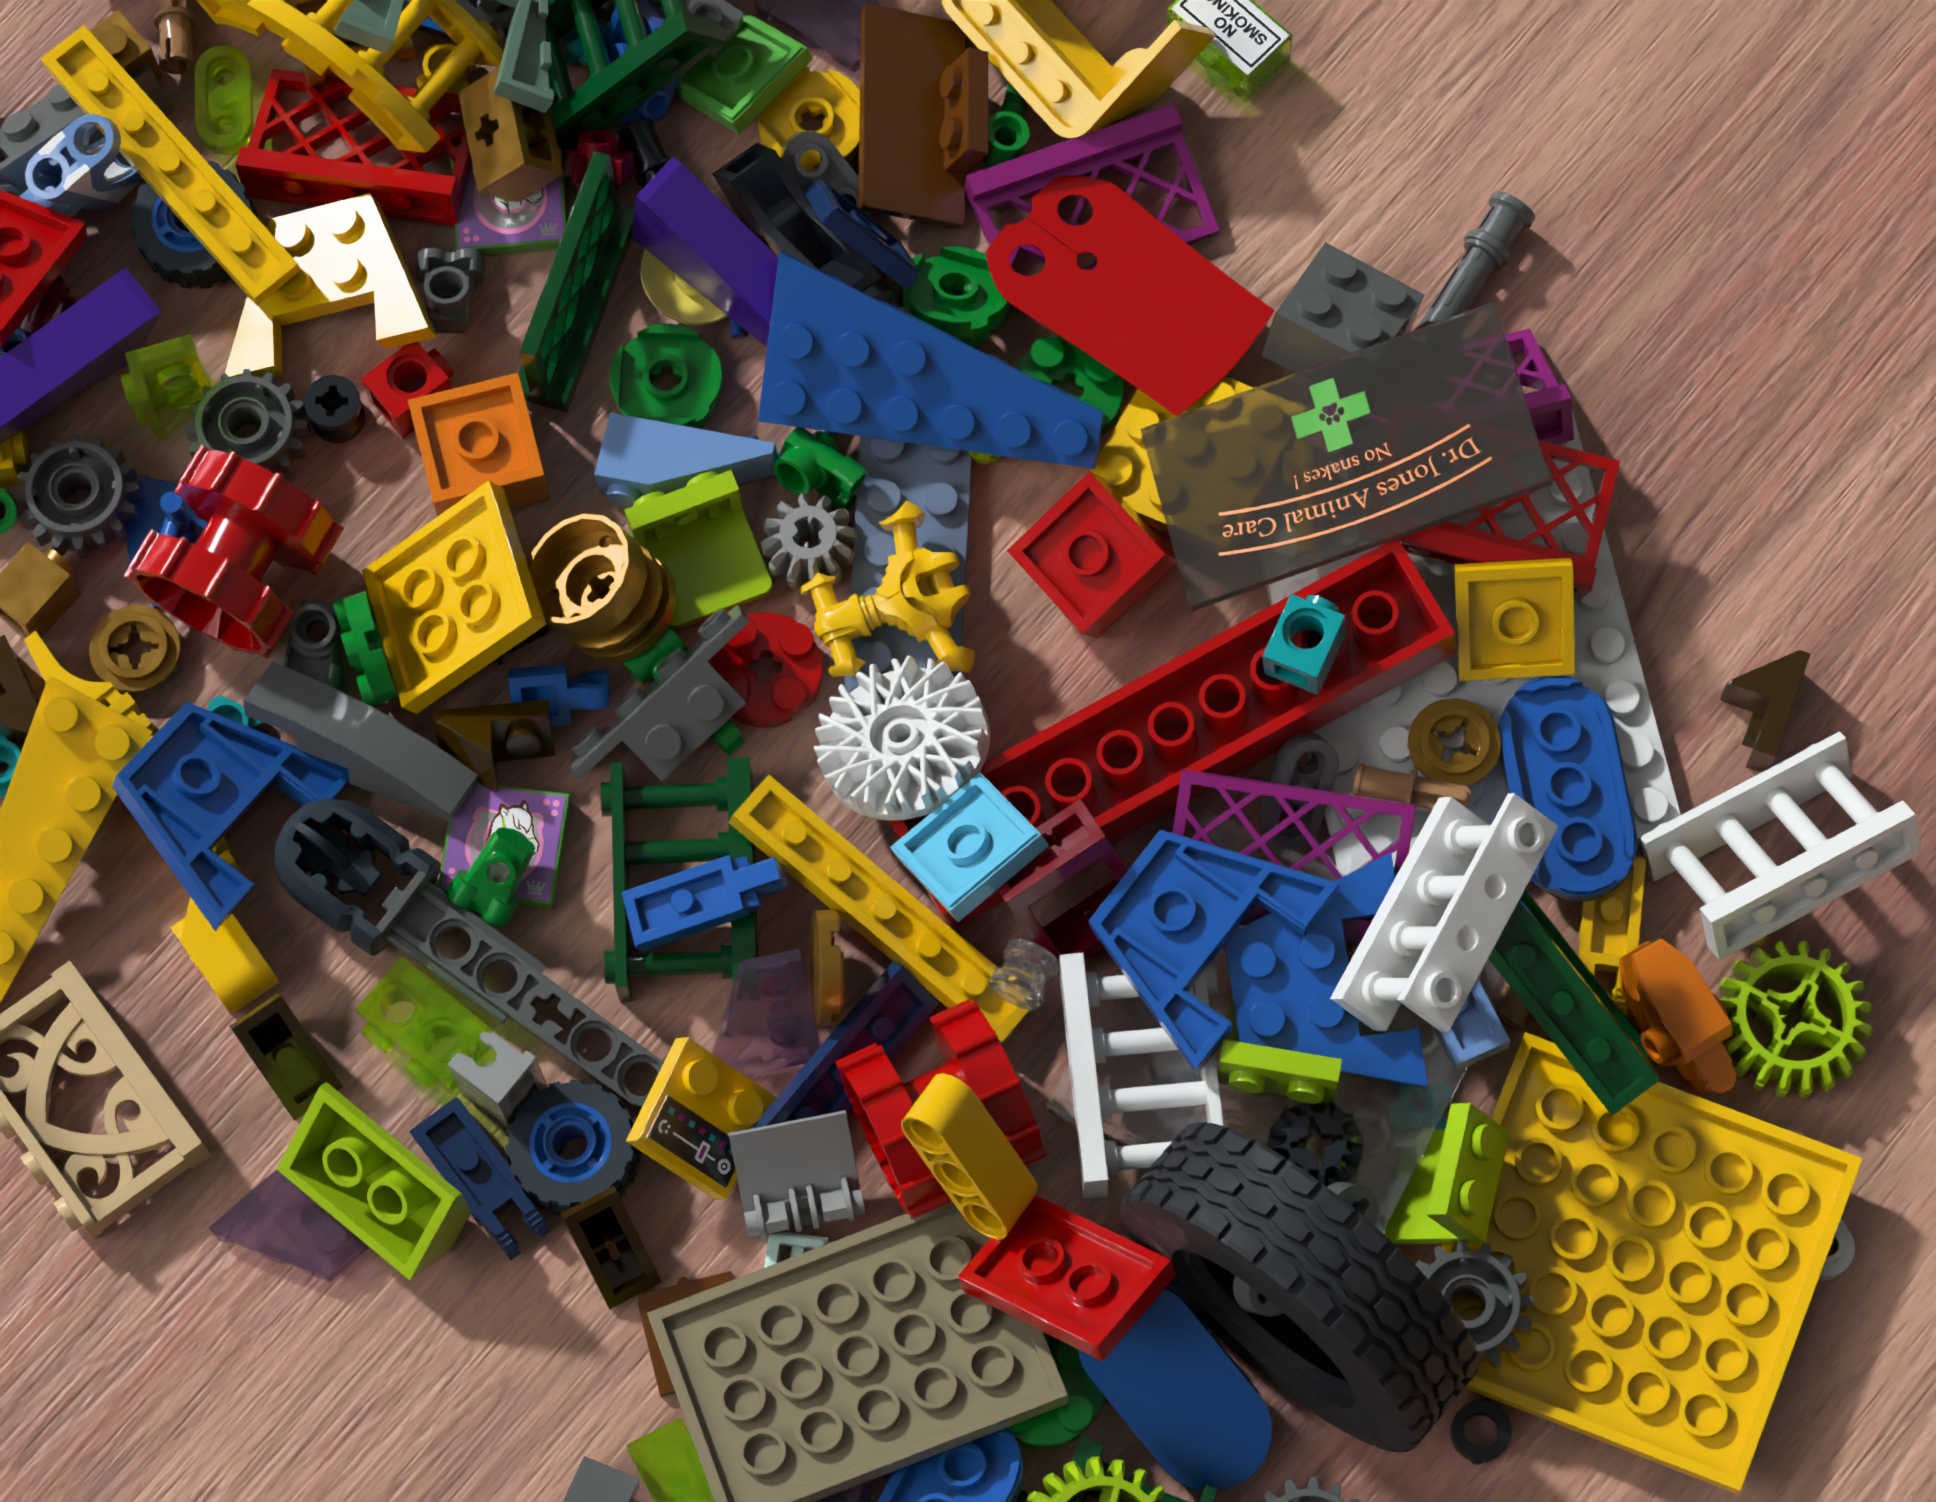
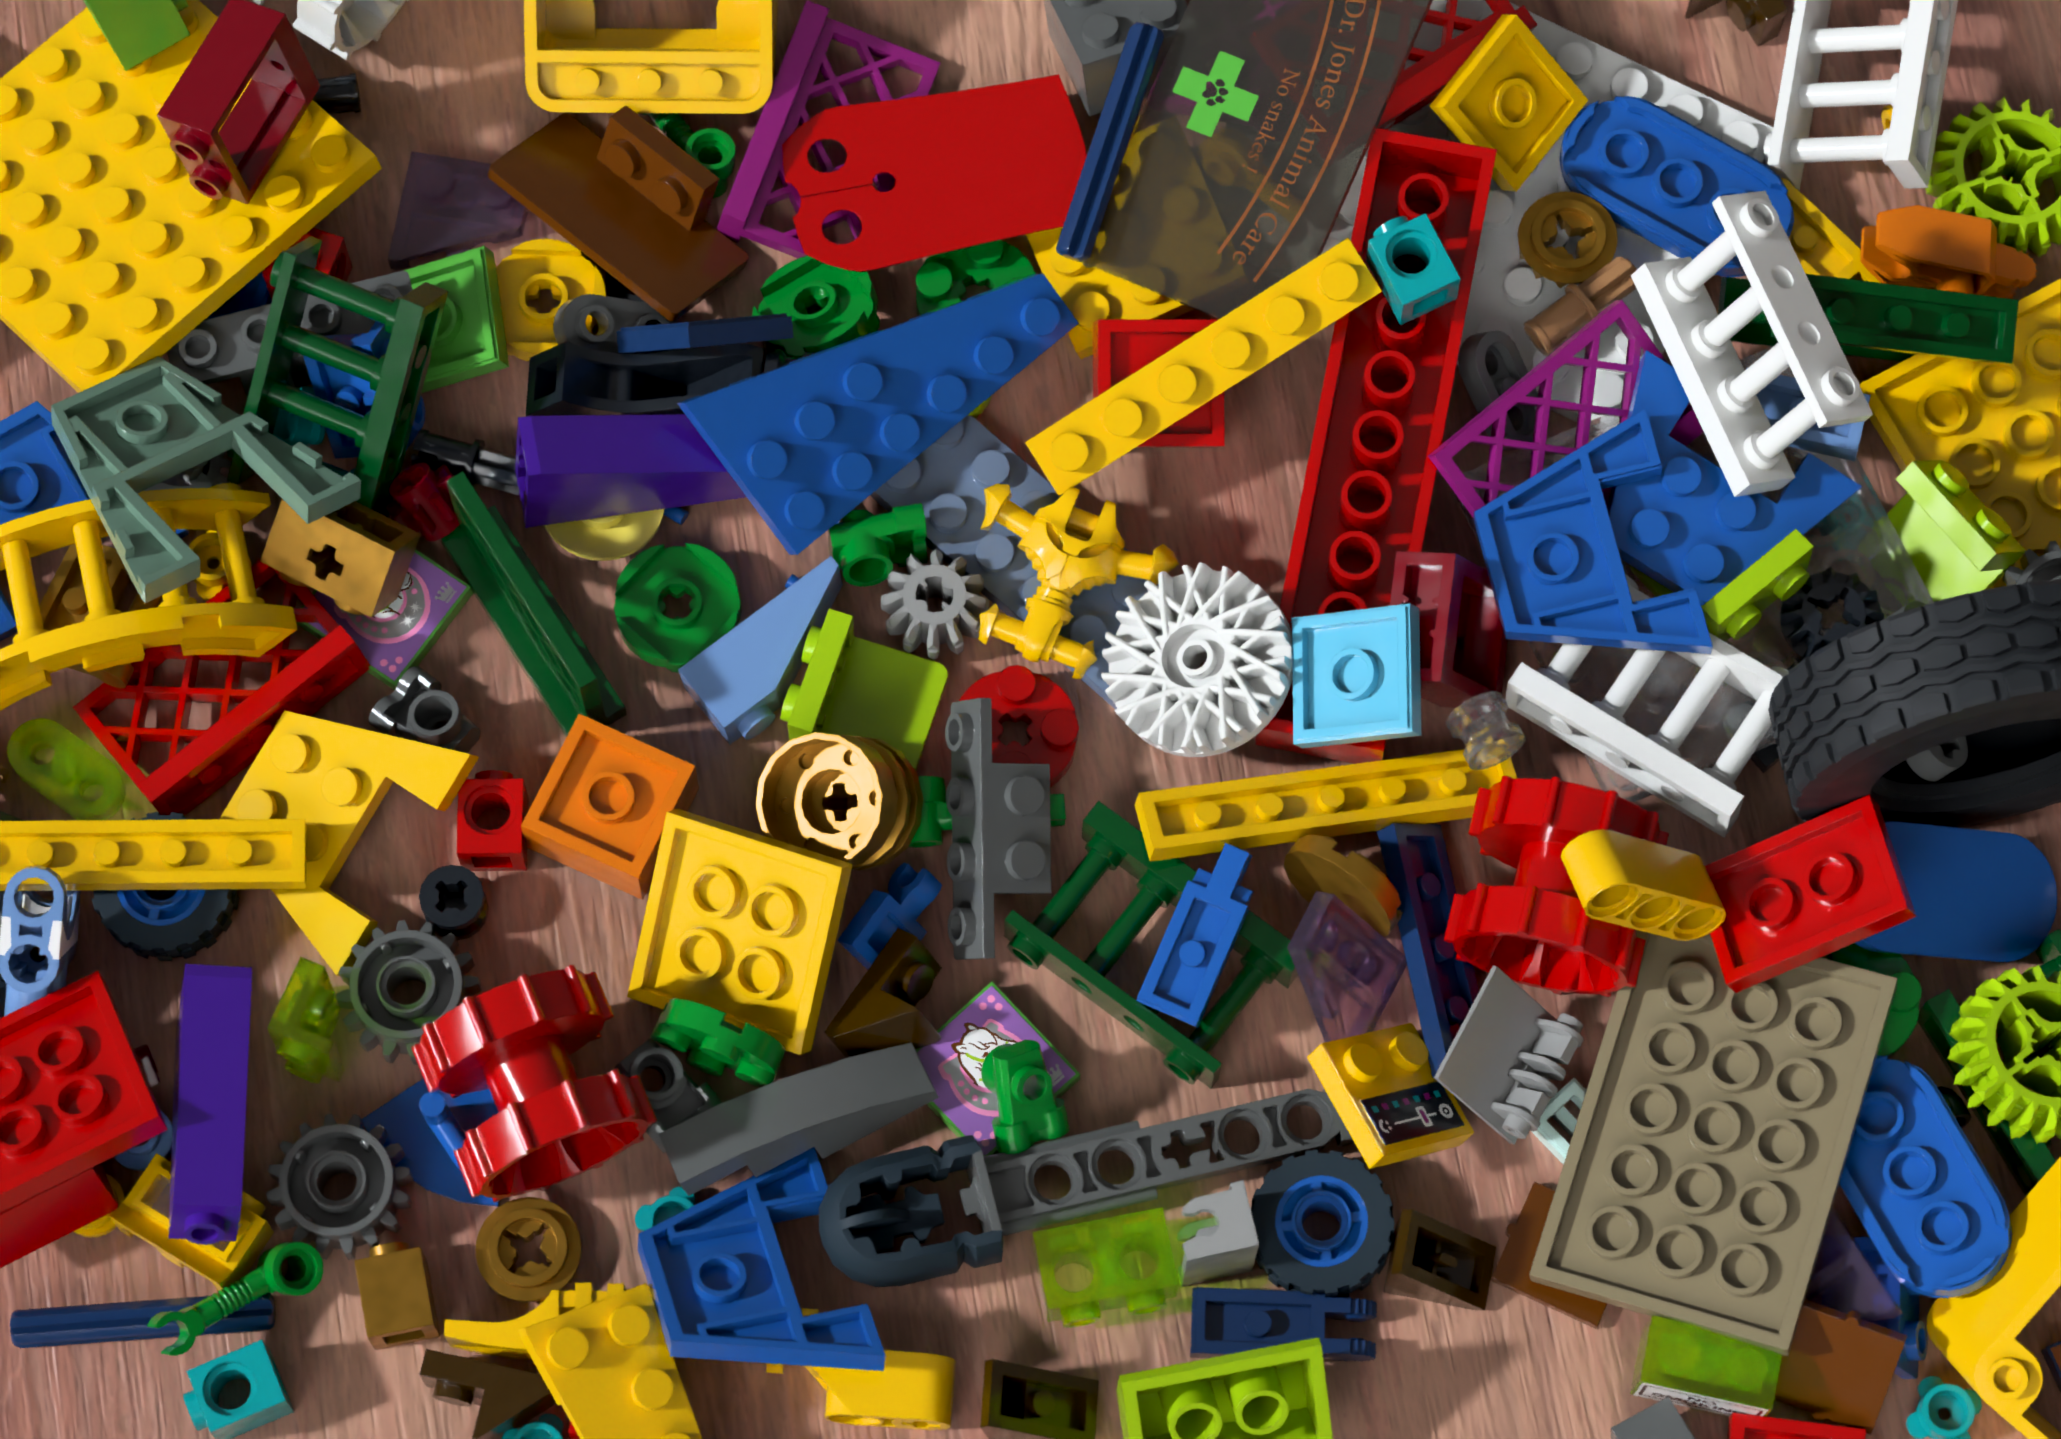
camera: 55 degrees left, 0 degrees up
none -> yellow plate [1025,238,1382,496]
none -> dark blue axle [1056,22,1164,262]

